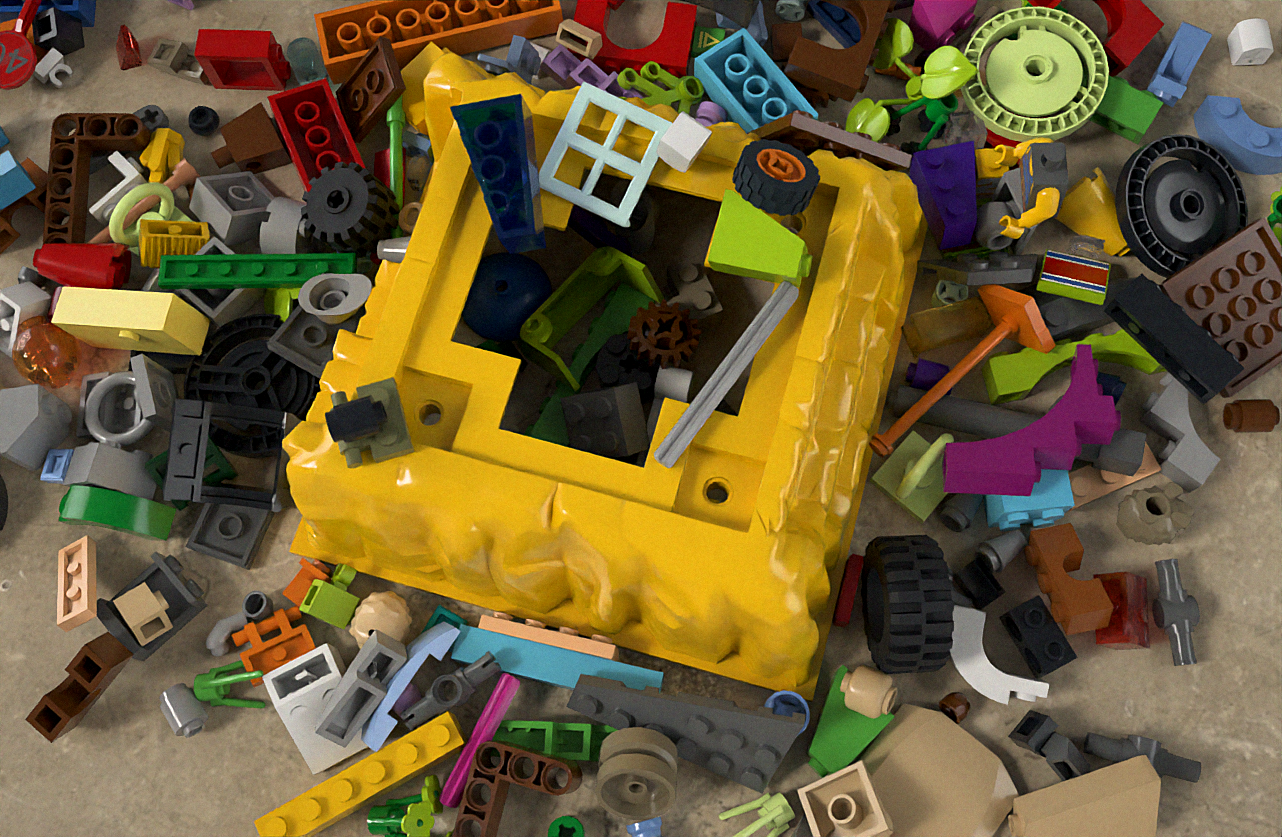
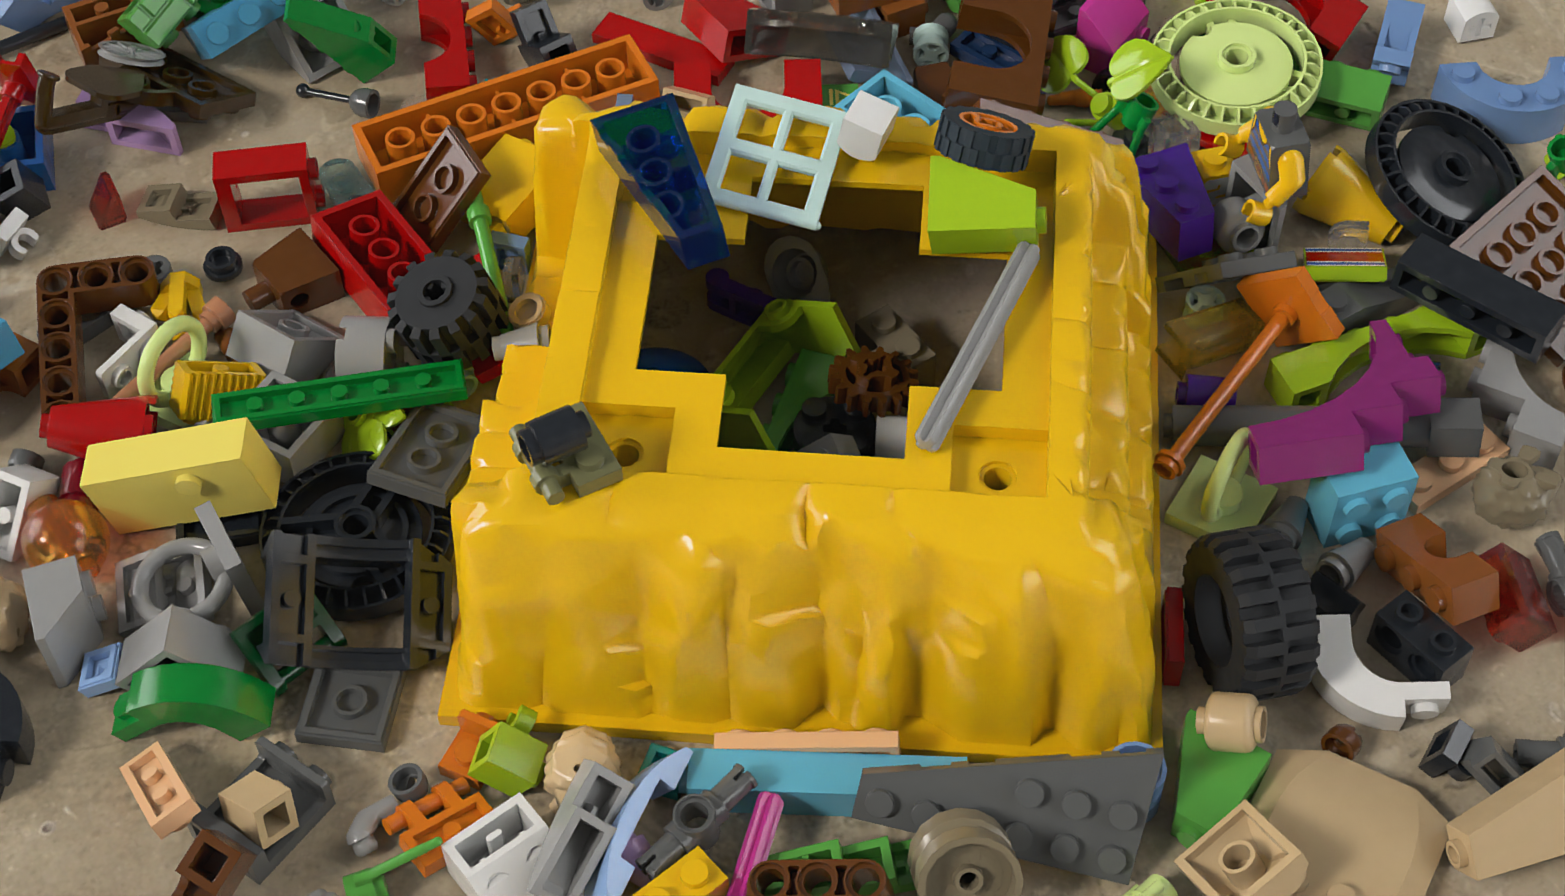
camera: 15 degrees left, 20 degrees down
light grey piece [298,273,373,324] -> none

